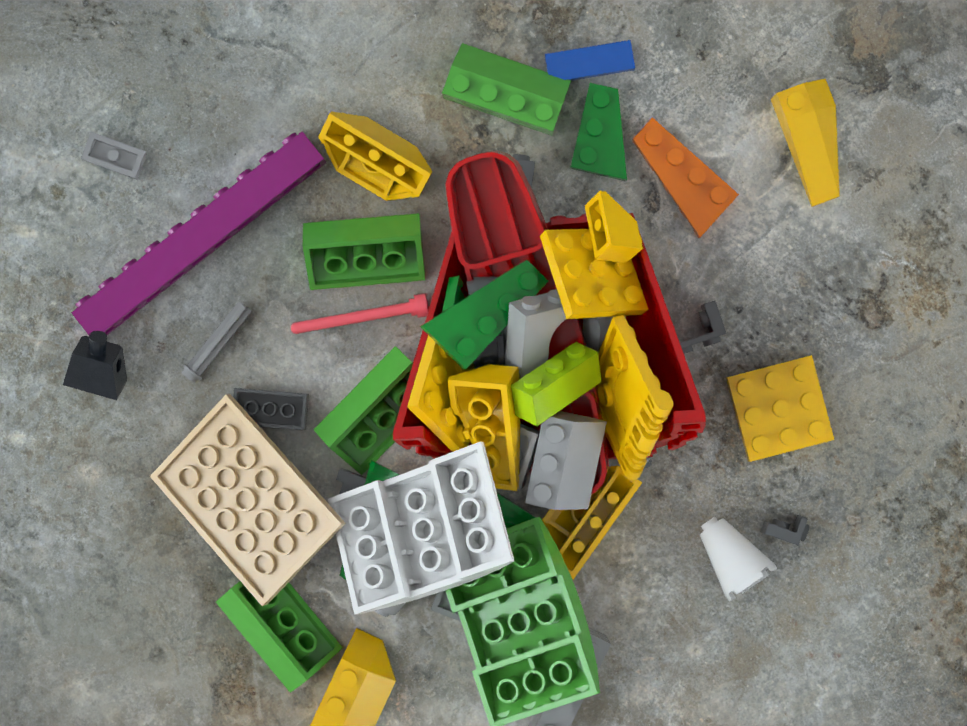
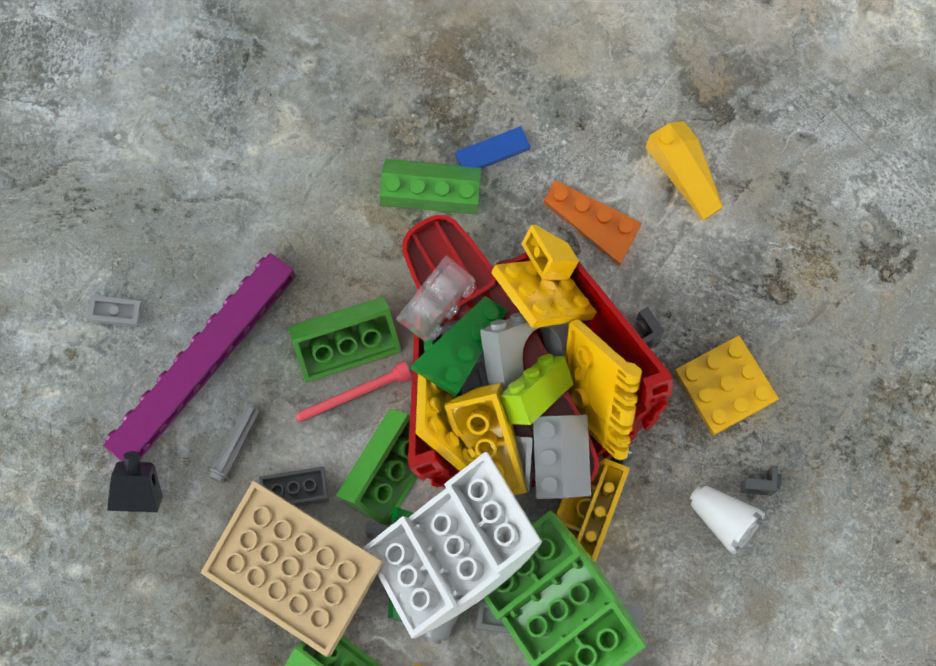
camera: 20 degrees left, 15 degrees down
yellow wedge [318,111,433,201] -> none
green wing [570,83,627,181] -> none
none -> clear slope [396,255,476,342]

